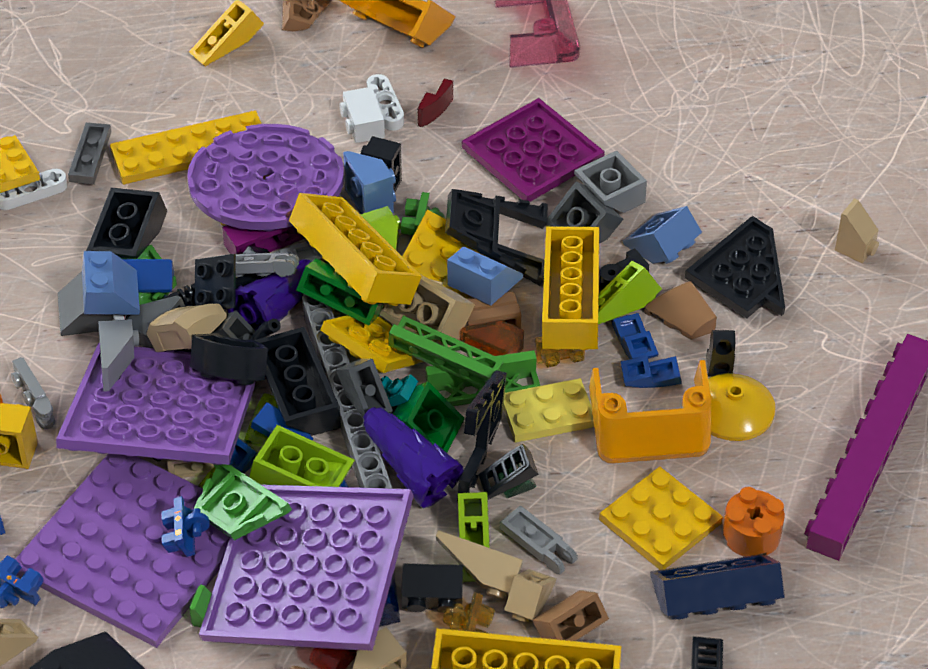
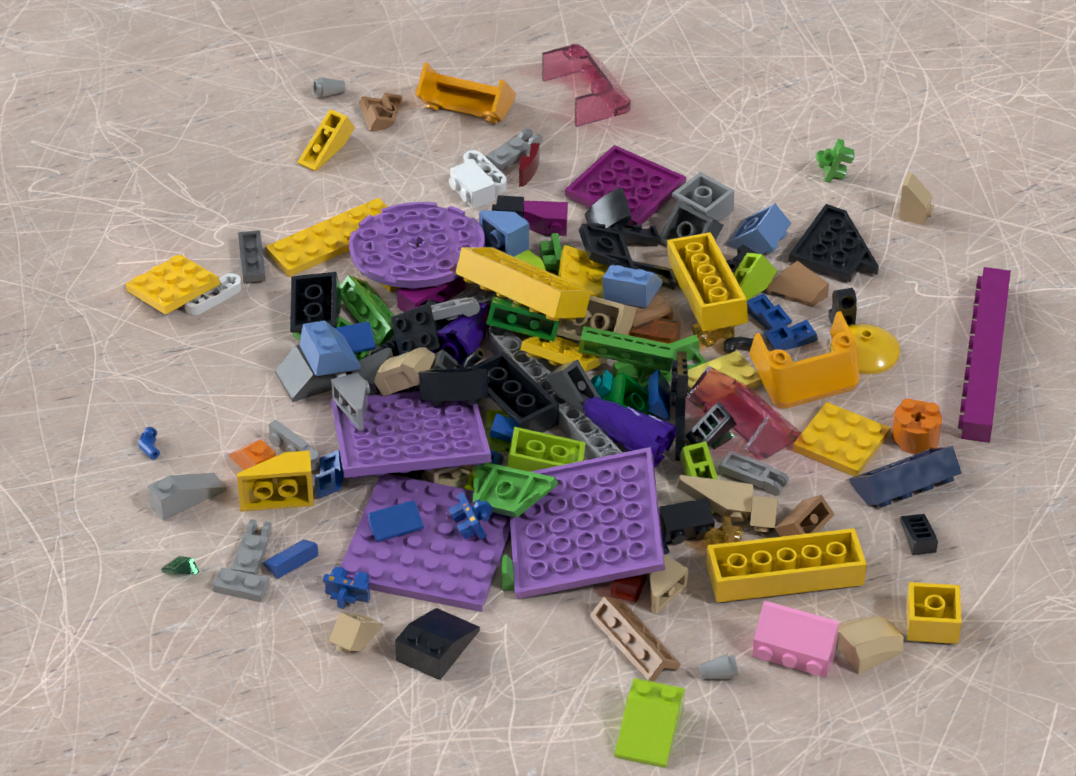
camera: 15 degrees left, 5 degrees down
none -> blue slope [315,450,344,499]
none -> bright green fence [340,275,395,346]
none -> blue slope [368,500,424,542]
none -> light grey hinge [486,128,542,171]
none -> magenta slope [524,200,568,236]
none -> black slope [584,188,632,228]
none -> blue slope [648,369,670,420]
none -> clear pink windscreen [687,366,801,459]
none -> black arm [723,336,753,354]
none -> bright green hips [815,139,855,183]

